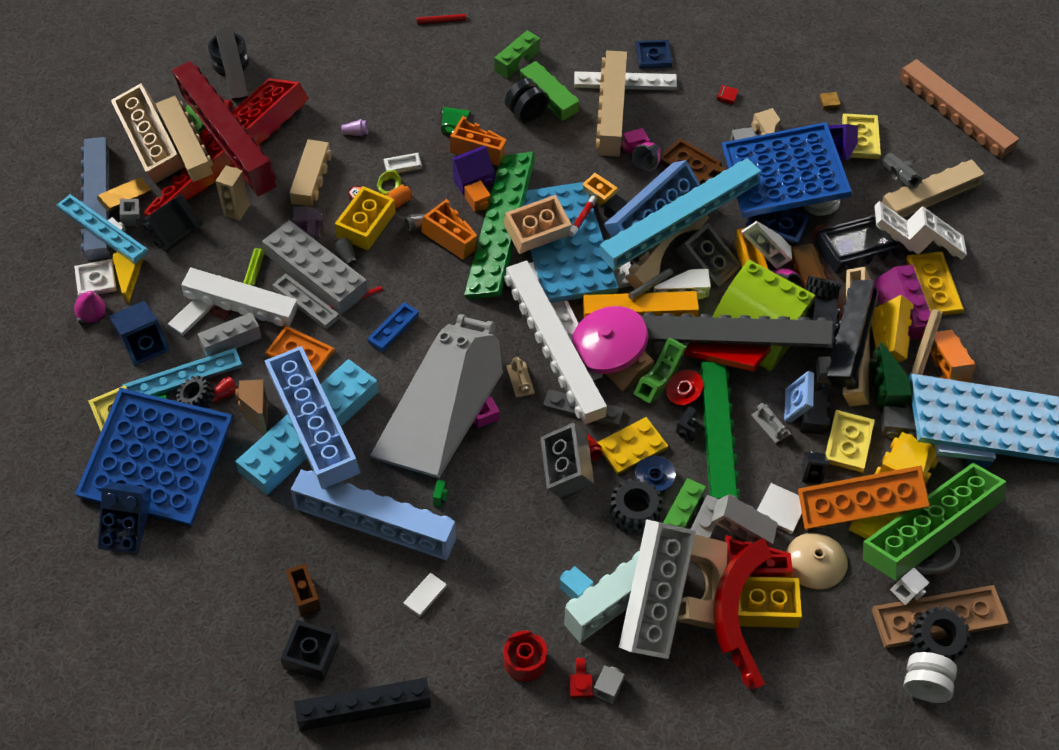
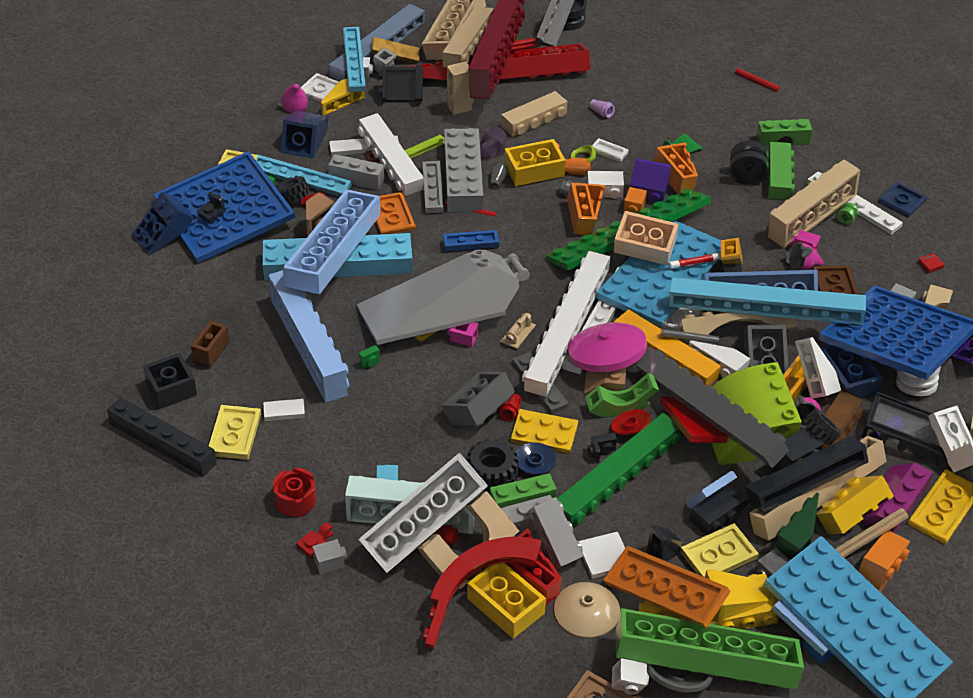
camera: 45 degrees right, 10 degrees down
light grey hinge [751,403,791,444] -> none
none -> black bracket [197,191,226,224]
none -> light yellow plate [209,405,261,460]
none -> white brick [587,171,624,198]
none -> bright green wheel [837,202,859,225]

